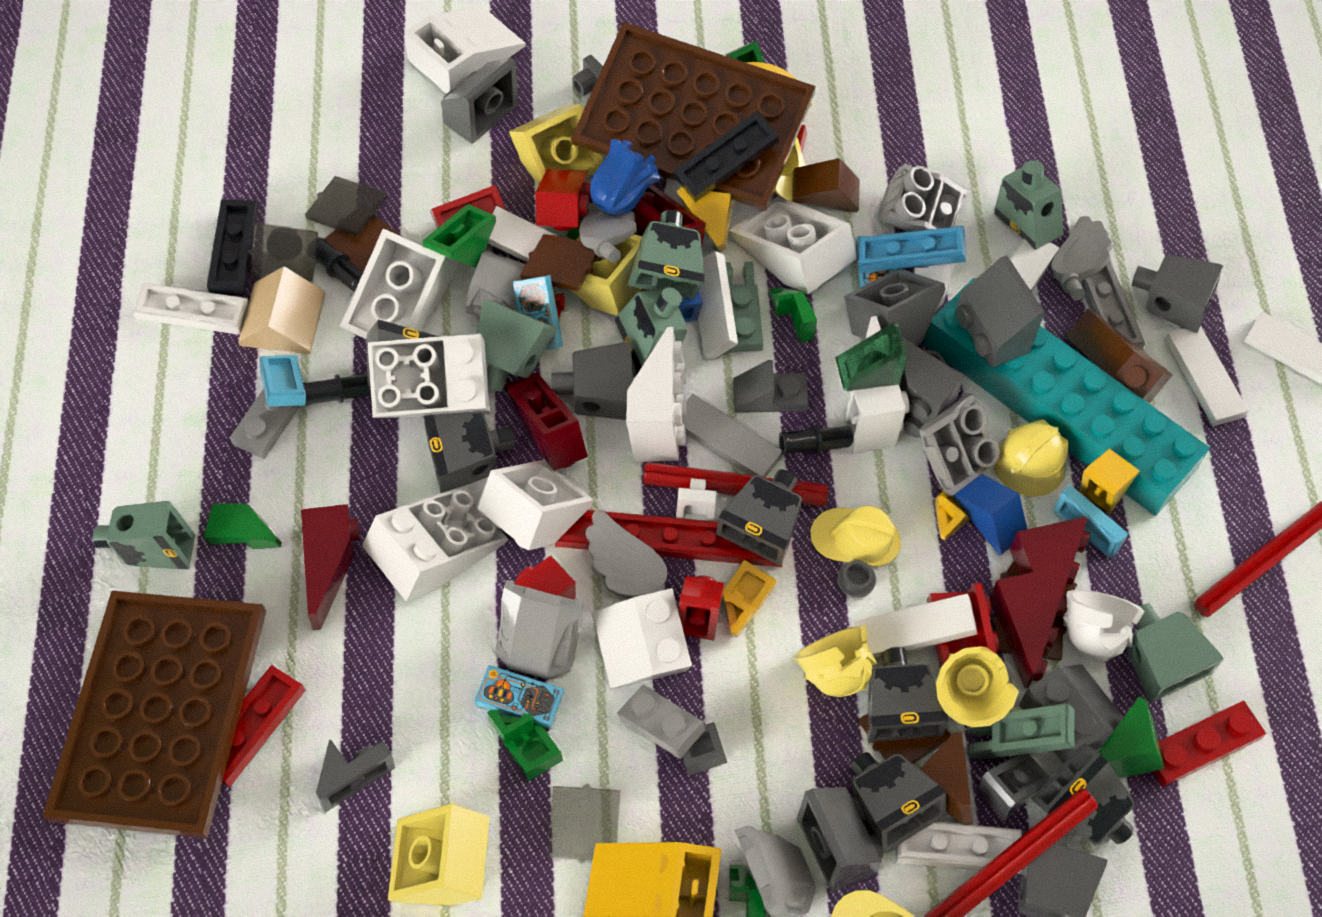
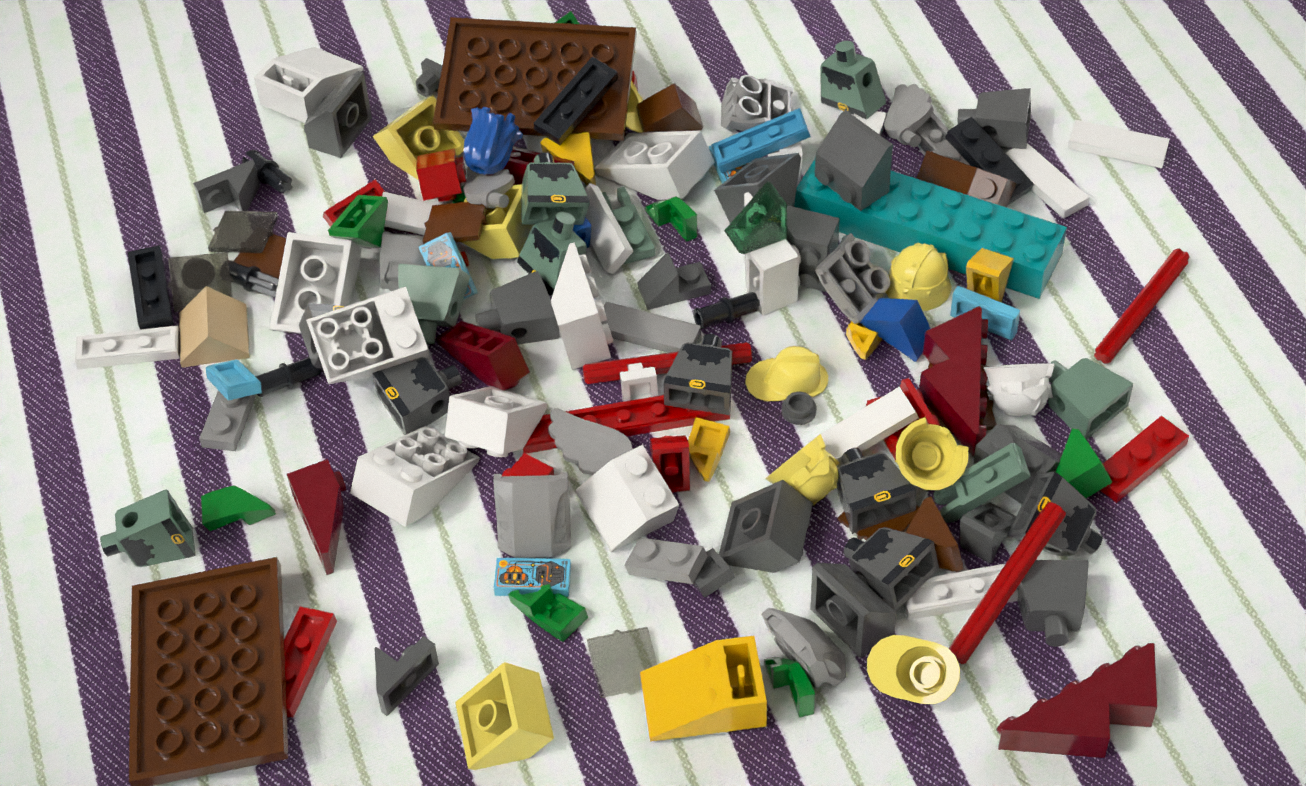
camera: 10 degrees left, 10 degrees down
none -> dark grey slope [193,160,260,216]
none -> black axle [242,149,293,194]
none -> dark grey slope [719,480,813,573]
none -> black plate [945,117,1034,205]

